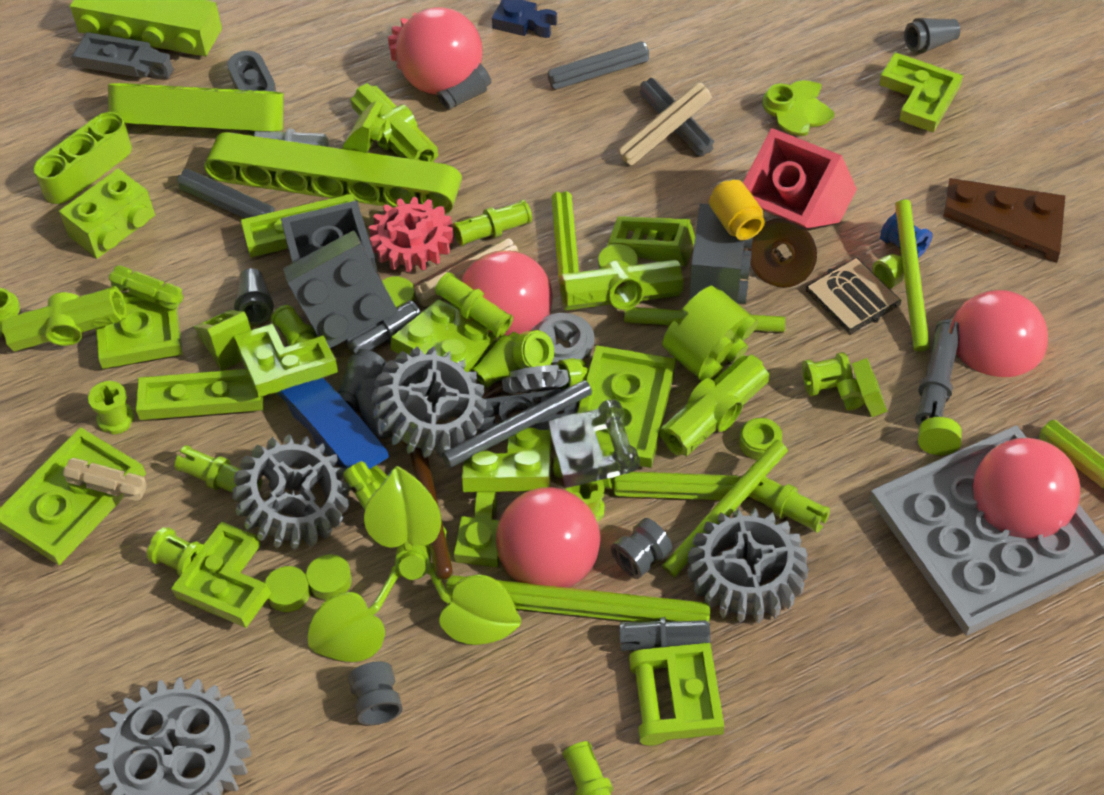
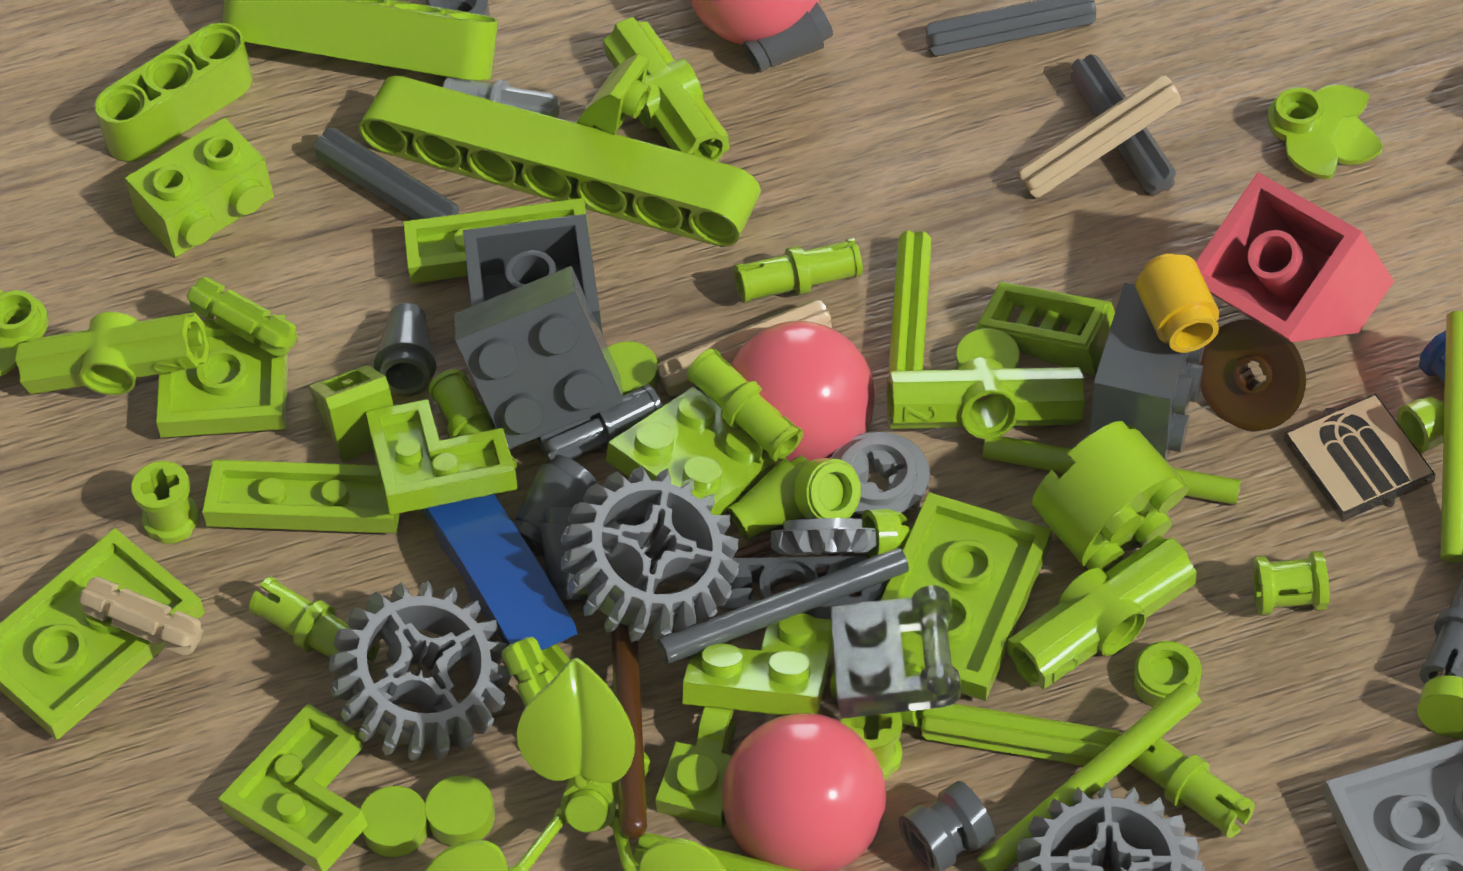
camera: 10 degrees right, 0 degrees up
lime bush [147,527,204,577] -> none
coral gear [369,197,454,272] -> none
lime tile [837,358,888,417] -> none

